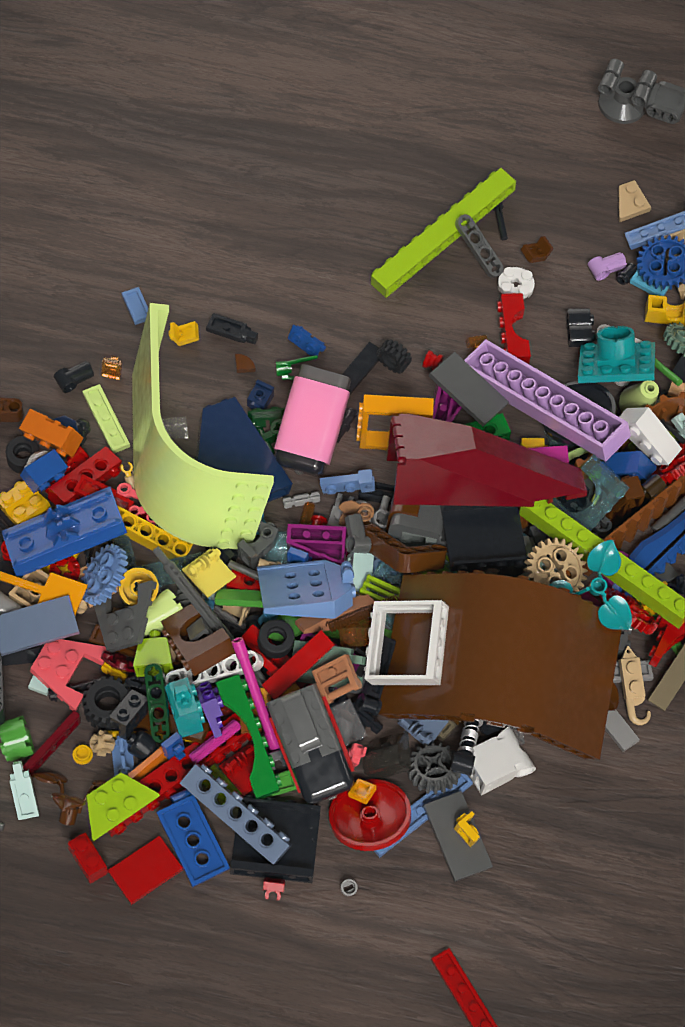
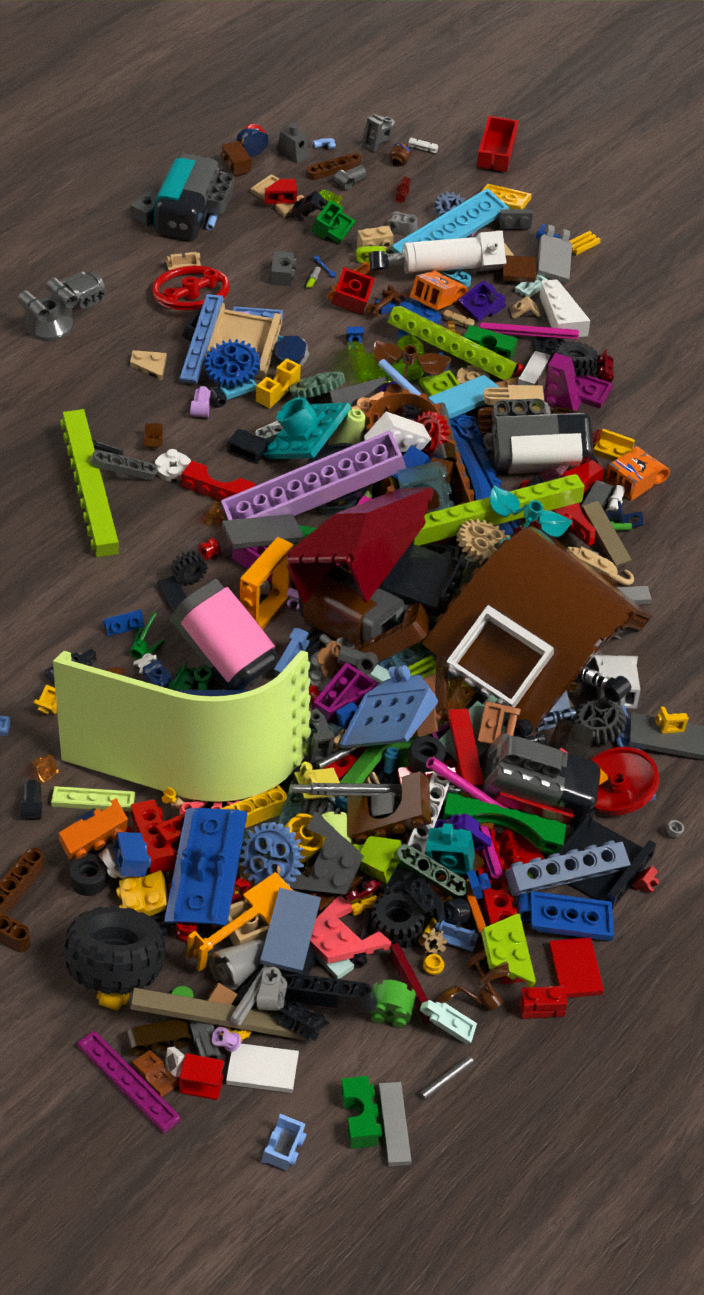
camera: 60 degrees left, 15 degrees down
none -> white piece [133,653,157,674]

